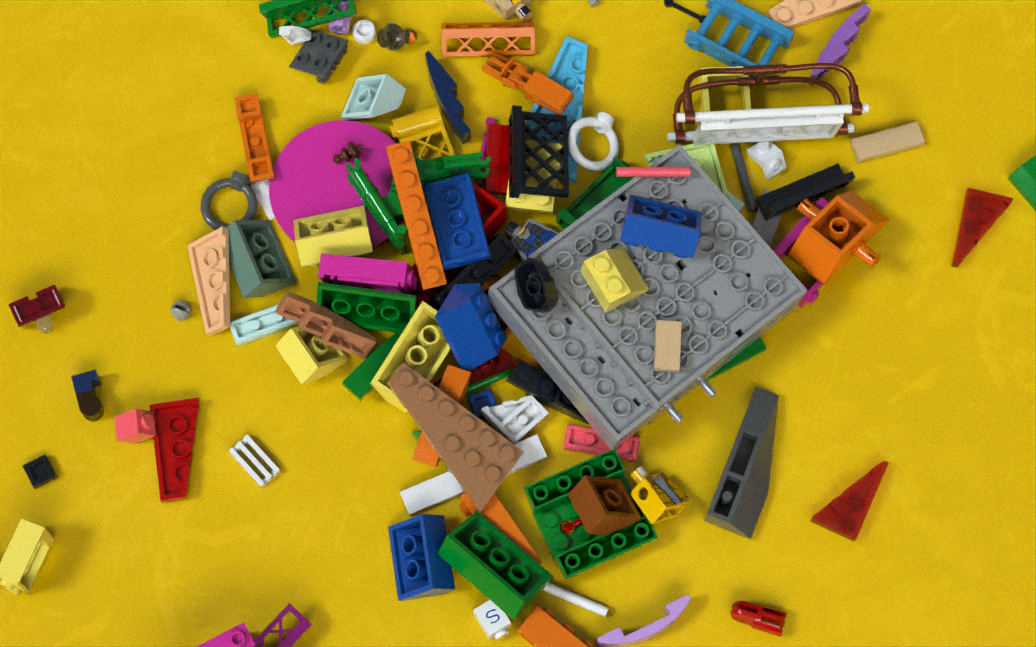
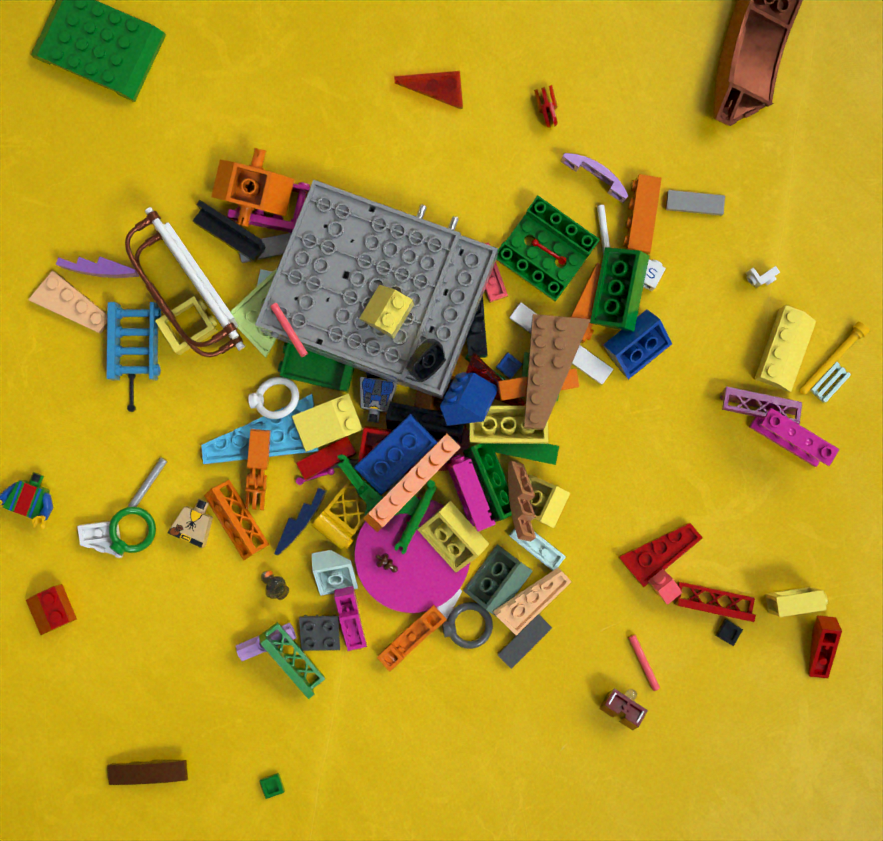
camera: 115 degrees left, 15 degrees up
leg [71,370,104,422] -> none
light grey hinge [171,300,191,321] -> none
white tile [228,434,280,488] -> none
white tile [279,26,312,45] -> none
white tile [352,20,376,44] -> none
white wing [480,395,549,445] -> none
black fence [508,105,569,198] -> none
dark orange slope [568,475,641,536] -> none
blue slope [620,194,702,258] -> none
yellow torso [631,466,691,524] -> none
tan tile [653,320,682,373] -> none
dark grey wedge [704,387,779,539] -> none
dark grey bar [730,144,758,212] -> none
white bracket [747,141,786,179] -> none
tan tile [850,122,925,163] -> none
clear red wing [951,188,1013,268] -> none
none -> dark pink slope [334,586,367,651]
none -> dark grey tile [497,614,552,669]
none -> coral bar [628,634,660,691]
none -> red fence [674,581,756,622]

